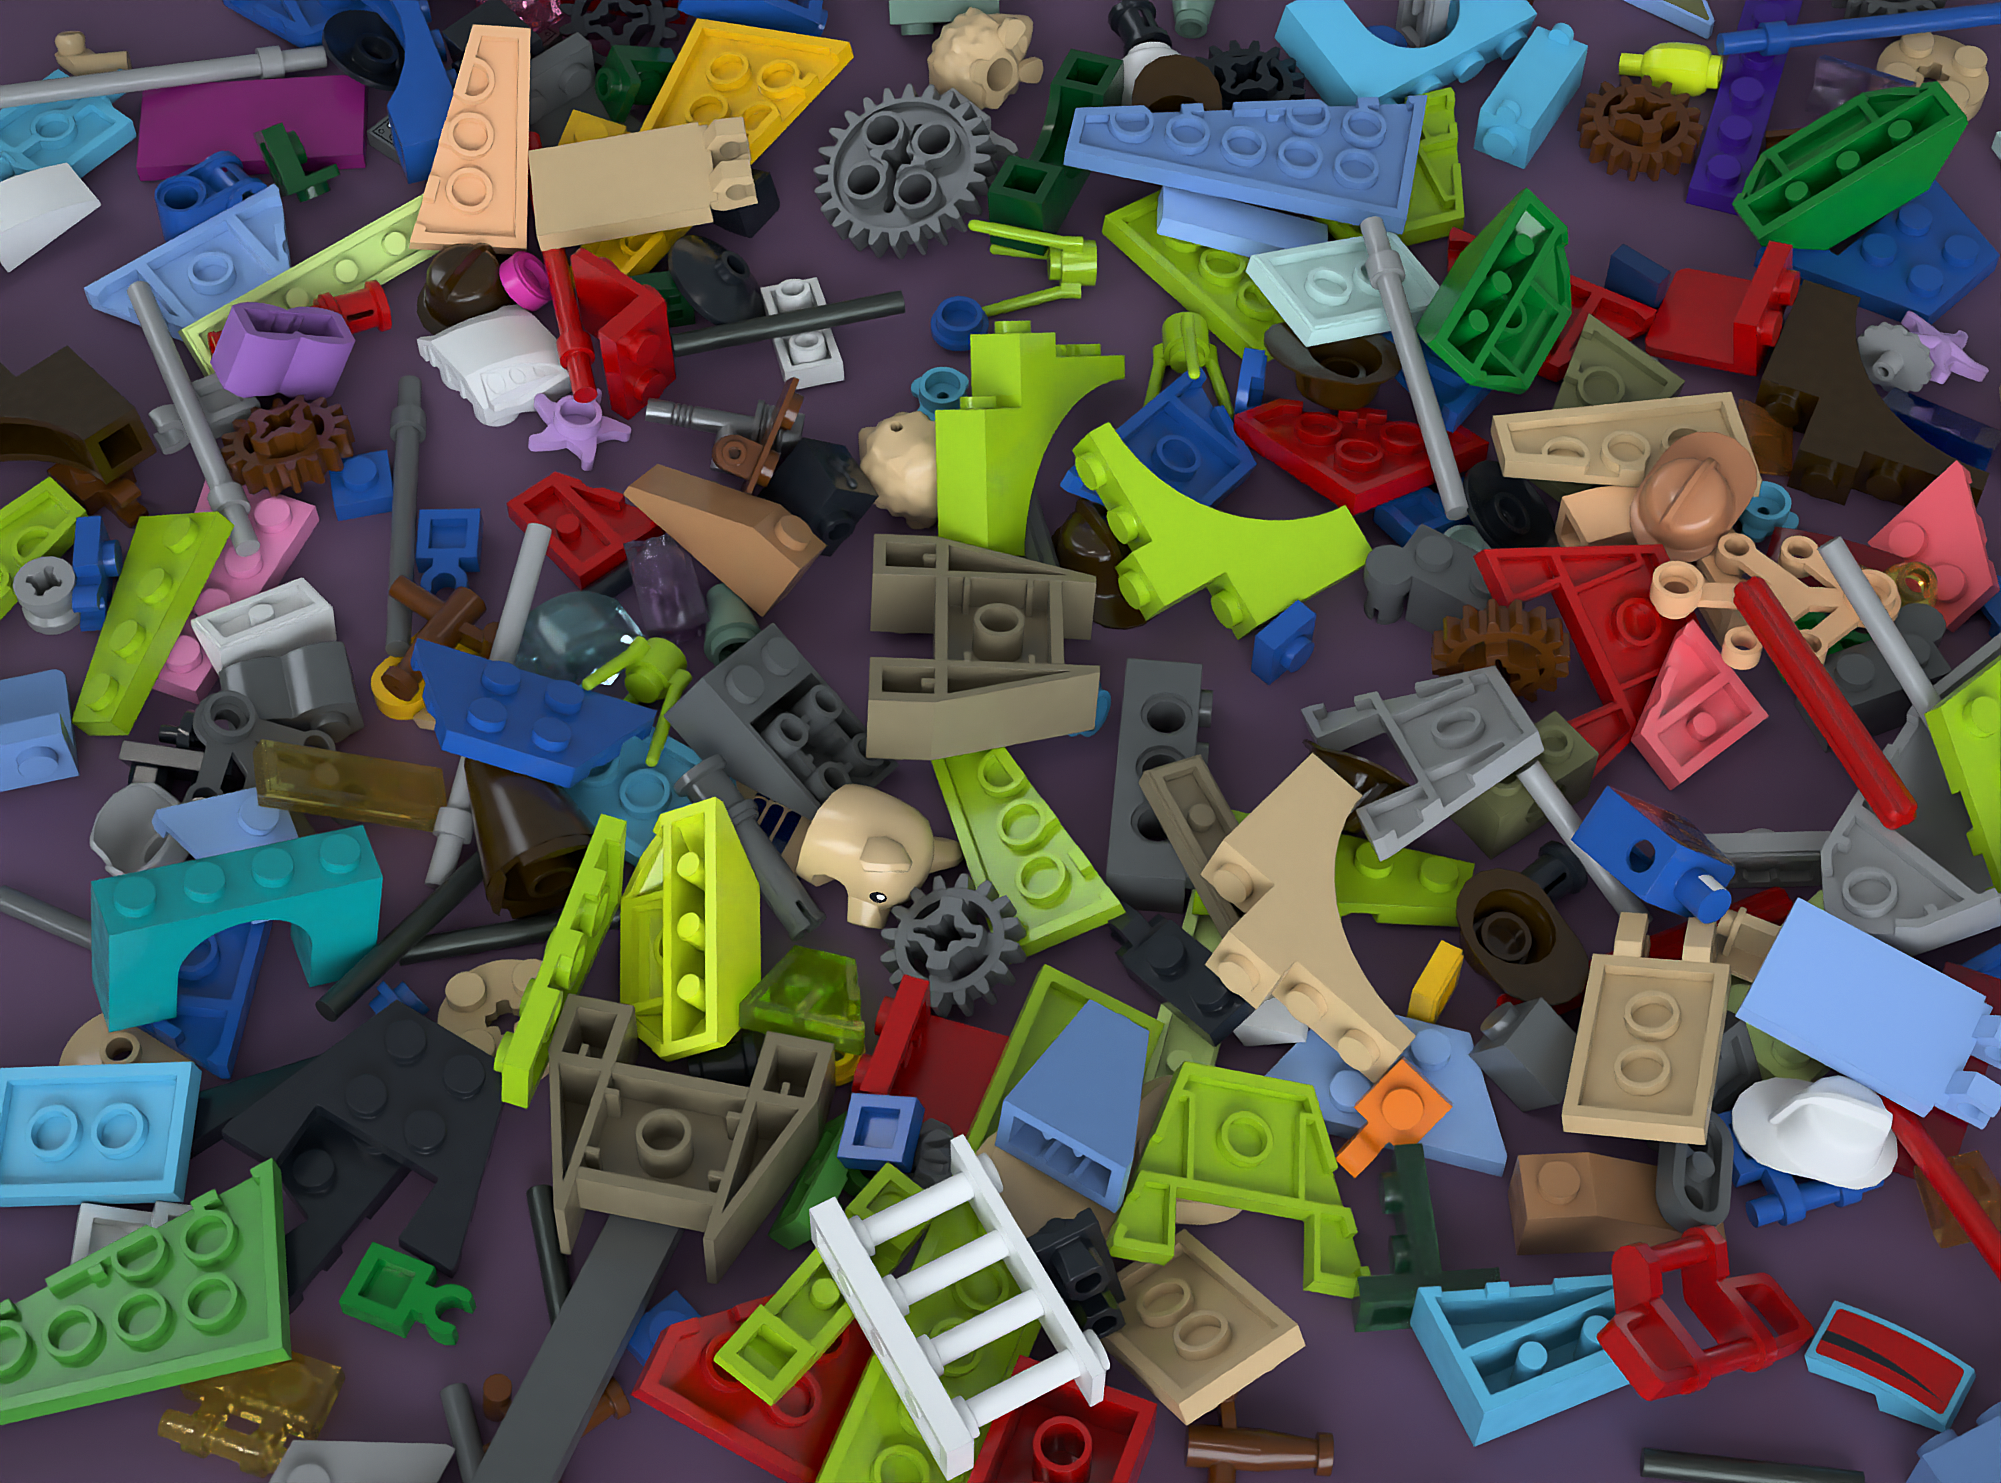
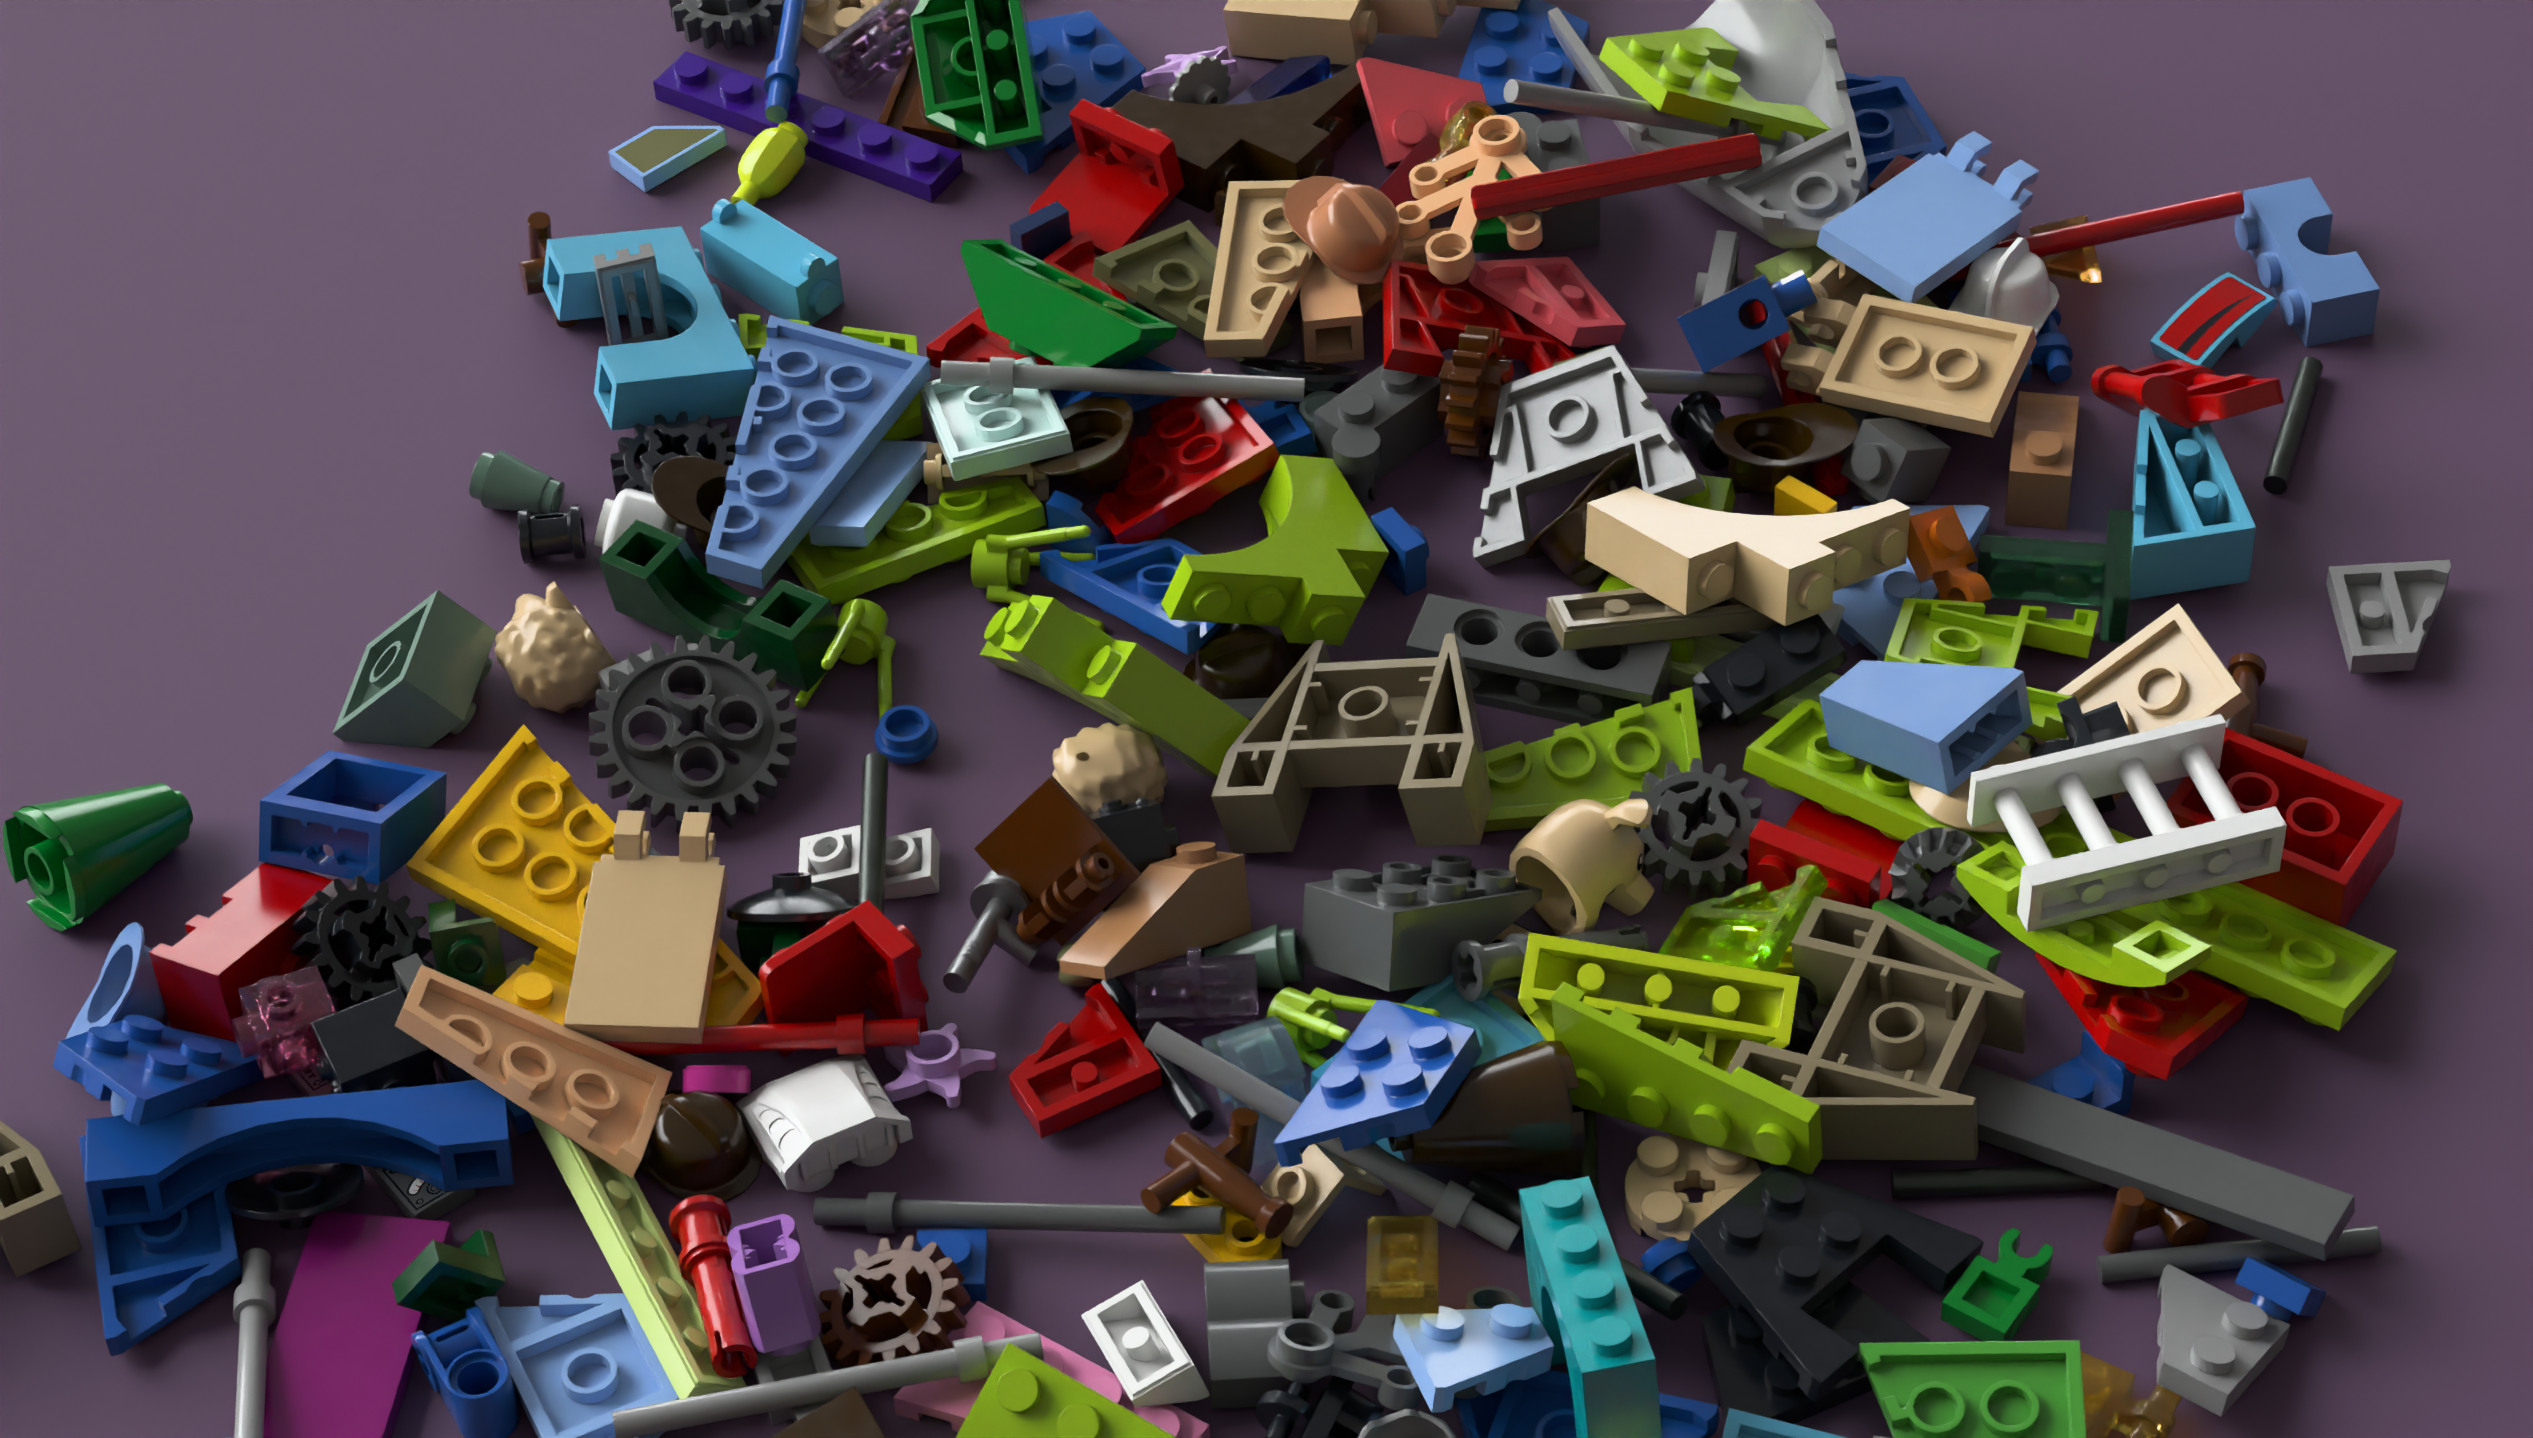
camera: 75 degrees left, 10 degrees down
blue plate [415,508,484,595] -> none
plate [837,1093,925,1173] -> none
medium azure plate [911,367,969,421] -> none
reddish brown gear [1577,75,1703,182] -> none
dark grey plate [1655,1110,1734,1234] -> none

